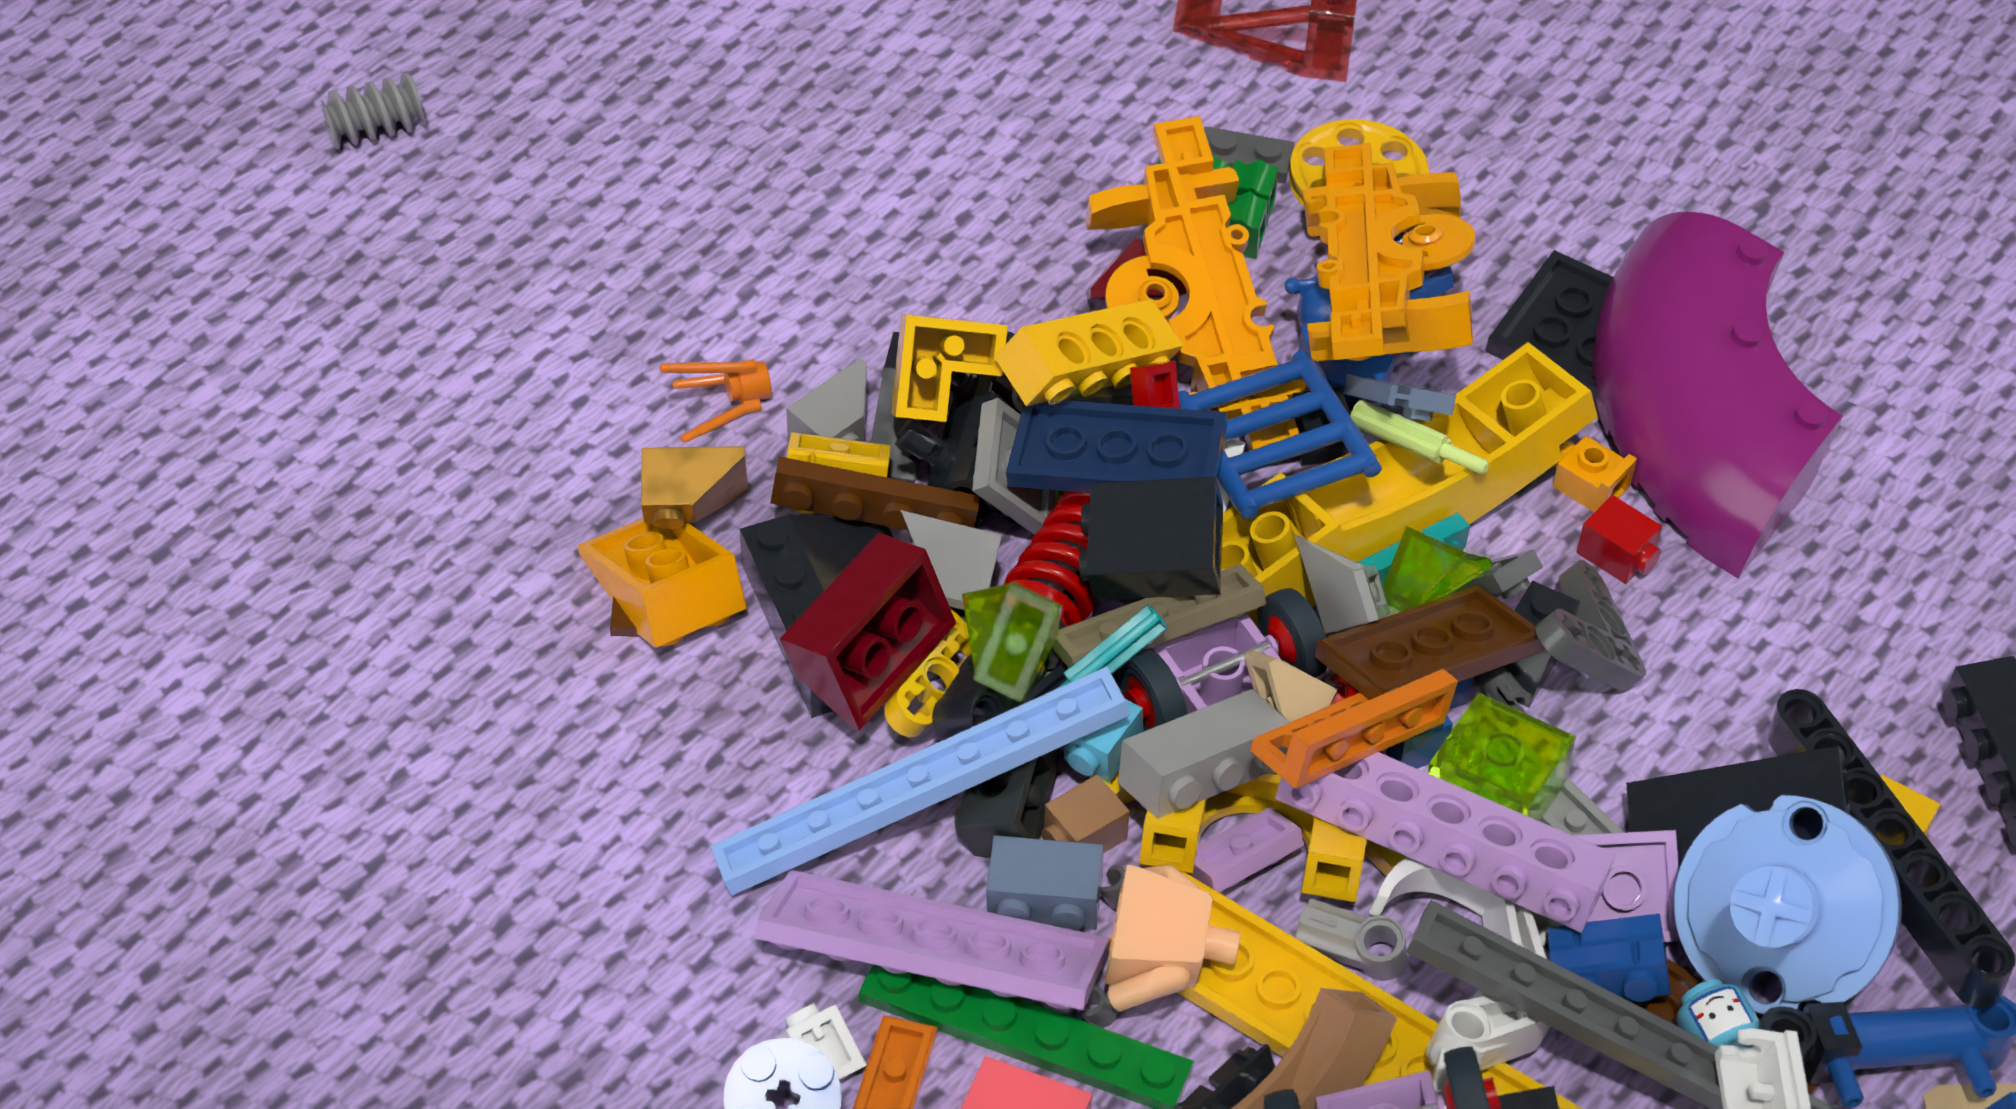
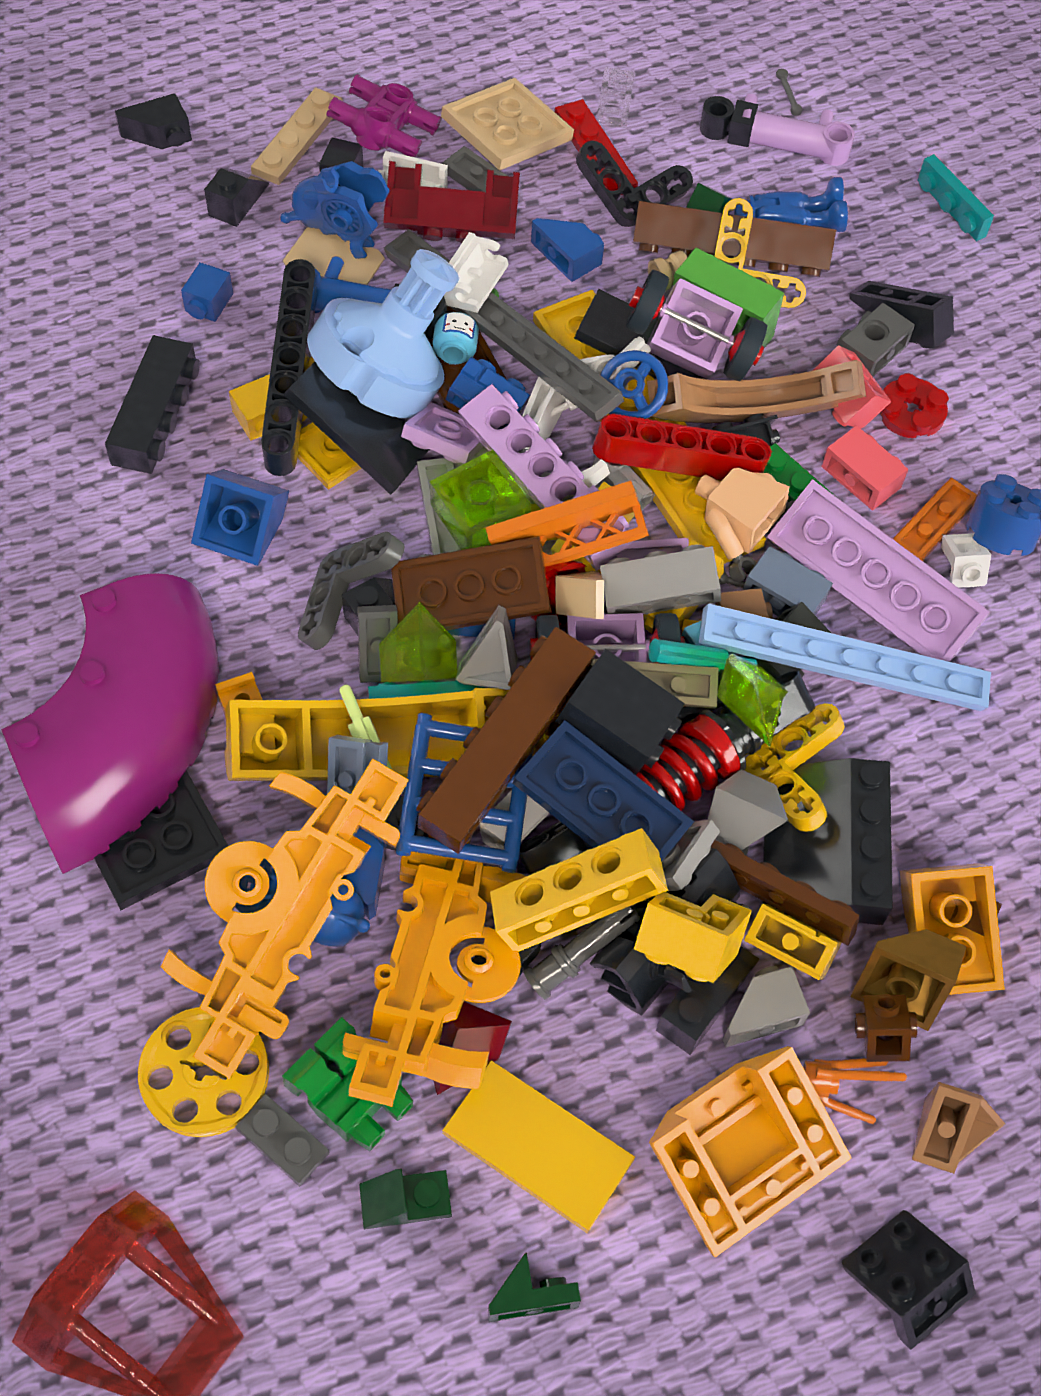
camera: 155 degrees left, 10 degrees up
dark red slope [779,533,957,731] -> none
red tile [1130,361,1180,409] -> none
red brick [1576,495,1662,584] -> none
none -> blue slope [191,469,289,566]
none -> dark green slope [359,1168,452,1230]
none -> reddish brown brick [416,627,596,854]
none -> yellow tile [442,1060,635,1233]
none -> dark green slope [488,1252,581,1322]
none -> red beam [592,414,772,481]
none -> blue piece [600,350,668,419]
none -> light orange slope [649,1046,852,1257]
none -> black bracket [842,1210,976,1350]
none -> reddish brown brick [855,994,917,1062]
none -> medium nougat slope [912,1082,1005,1174]

